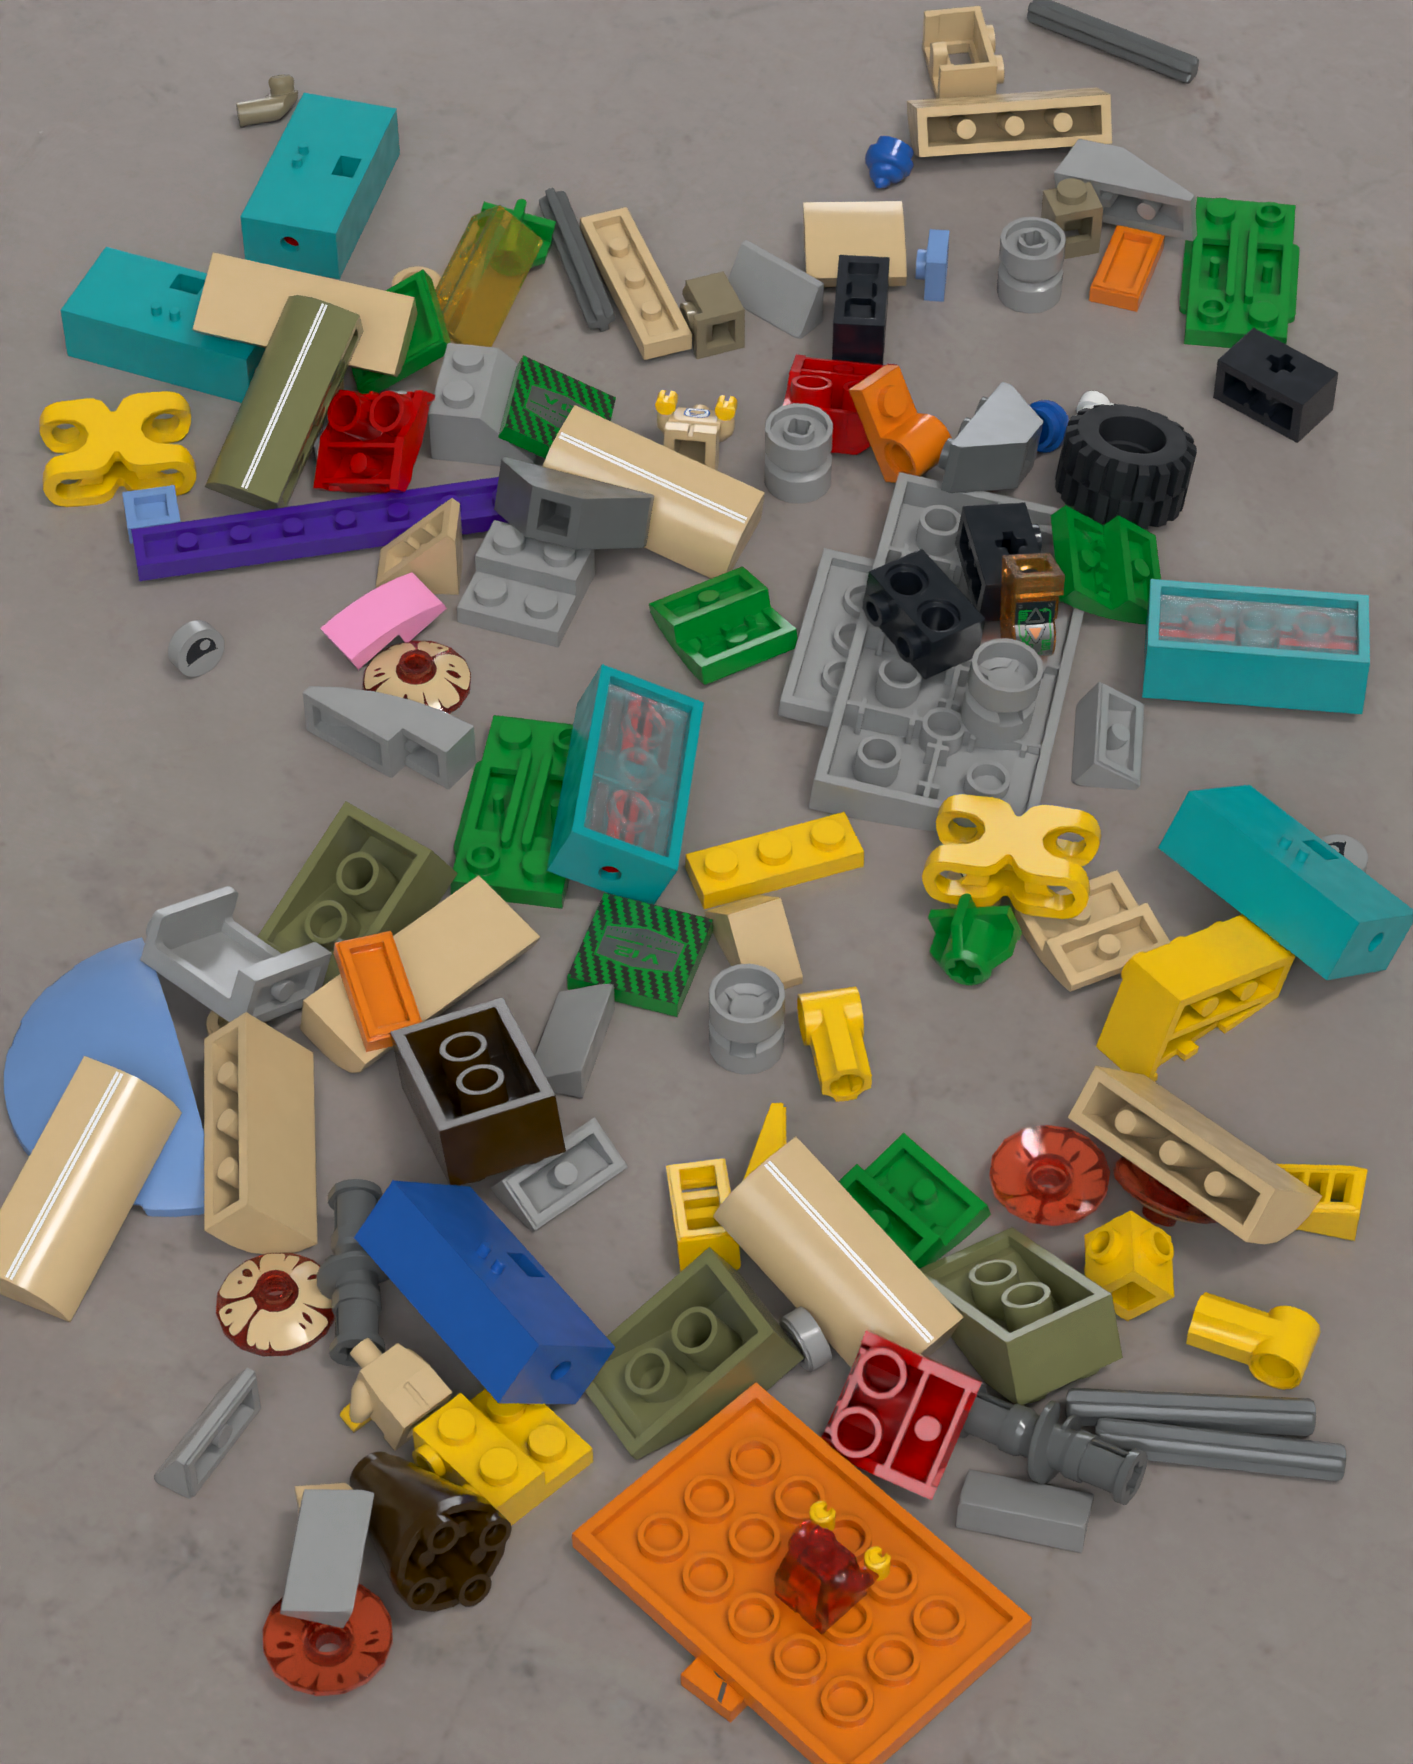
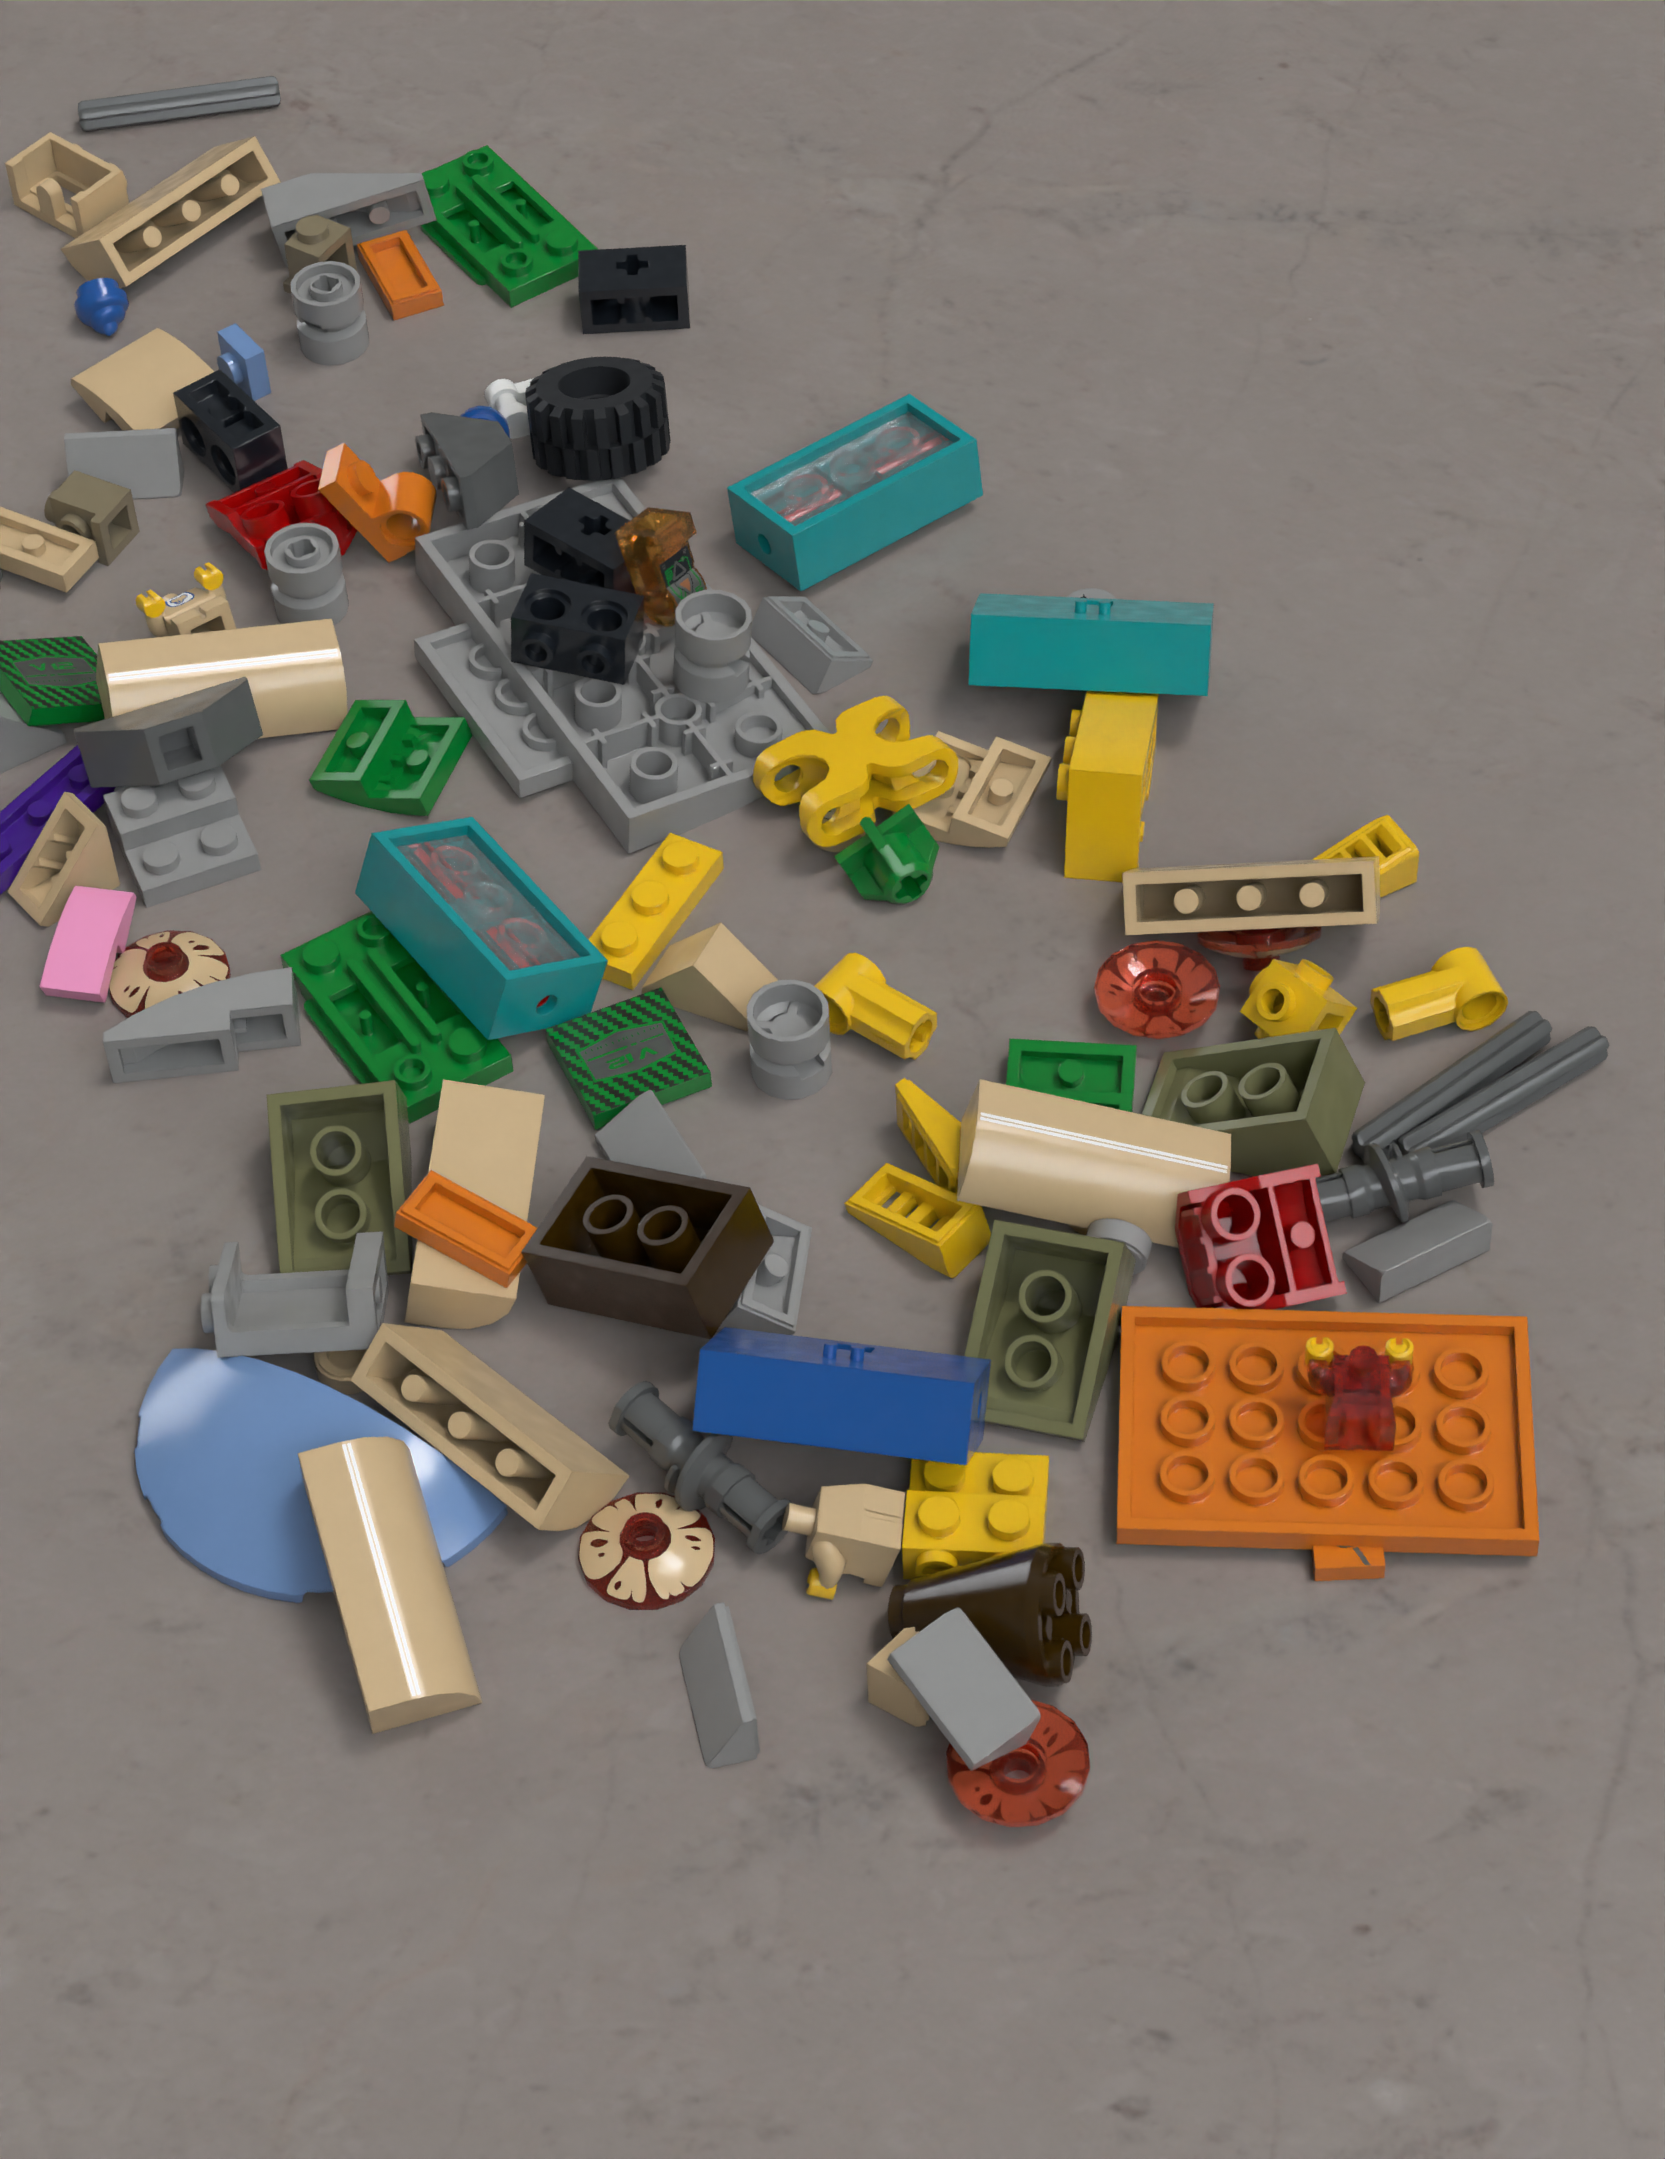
camera: 40 degrees left, 0 degrees up
green slope [1050,505,1161,625] -> none

